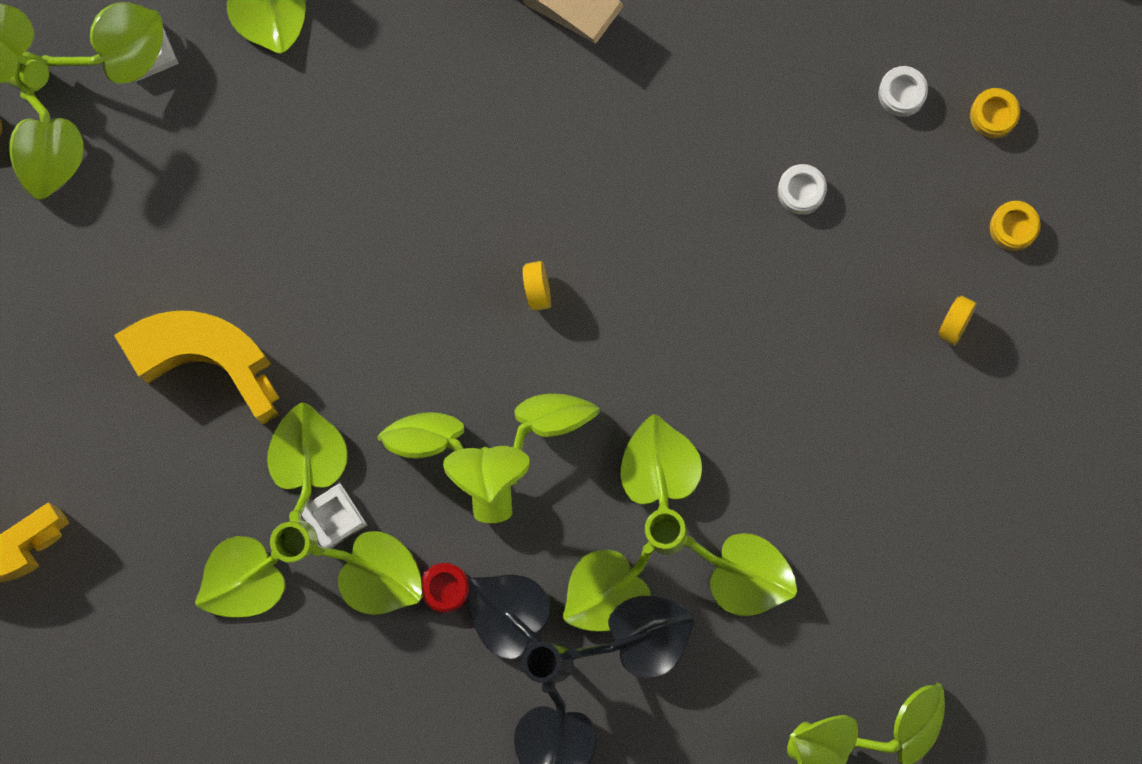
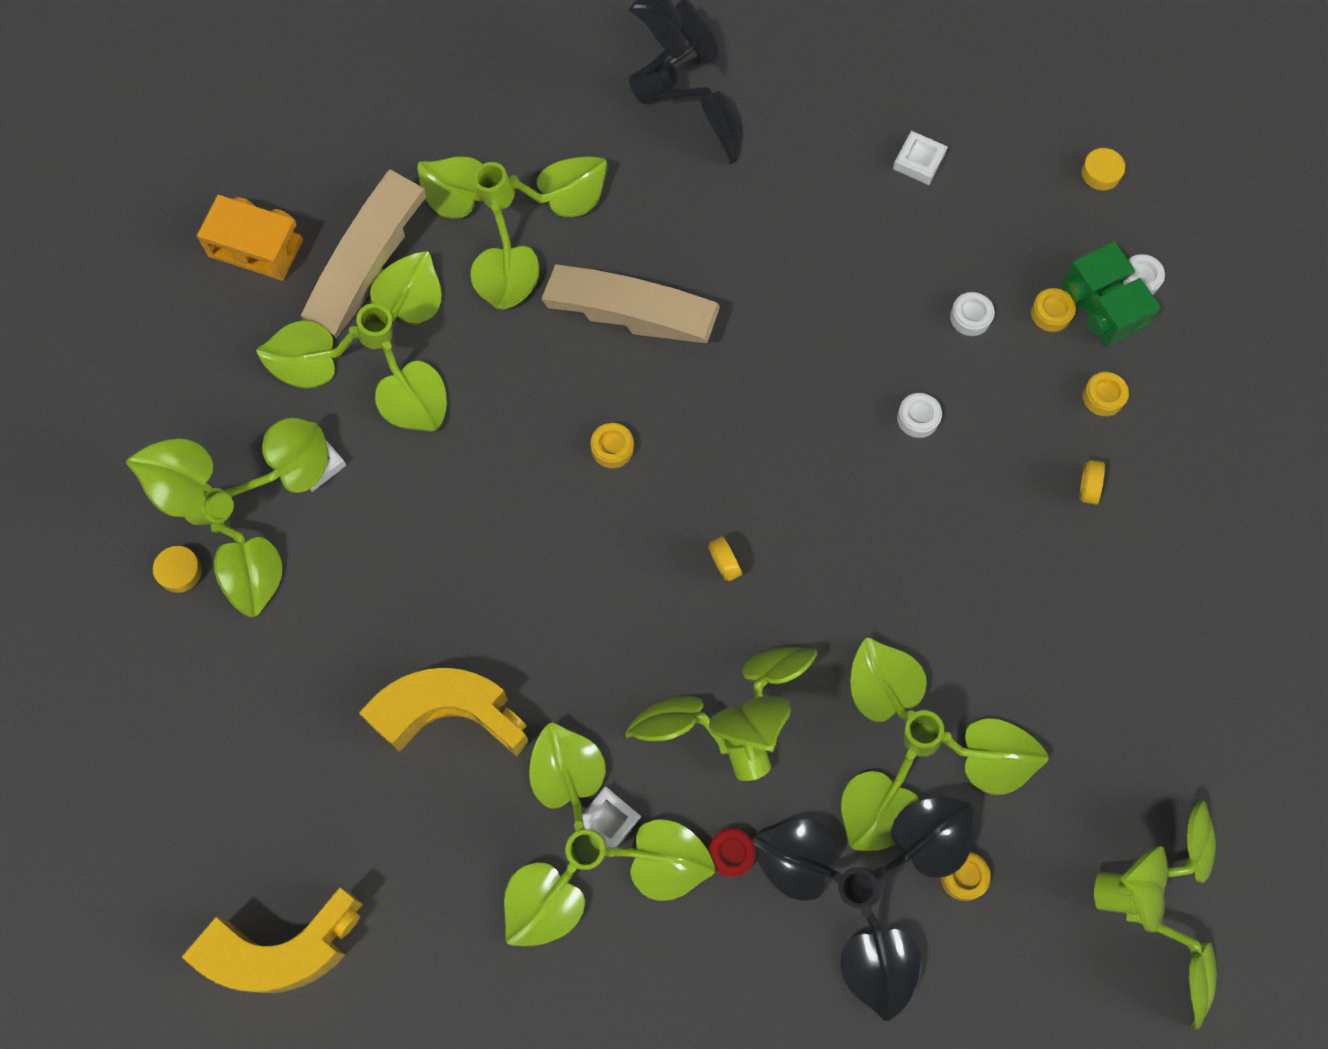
camera: 25 degrees left, 10 degrees down
none -> yellow tile [591,423,634,468]
none -> yellow tile [940,852,991,901]
none -> green piece [1062,241,1161,347]
none -> white tile [1121,254,1165,295]

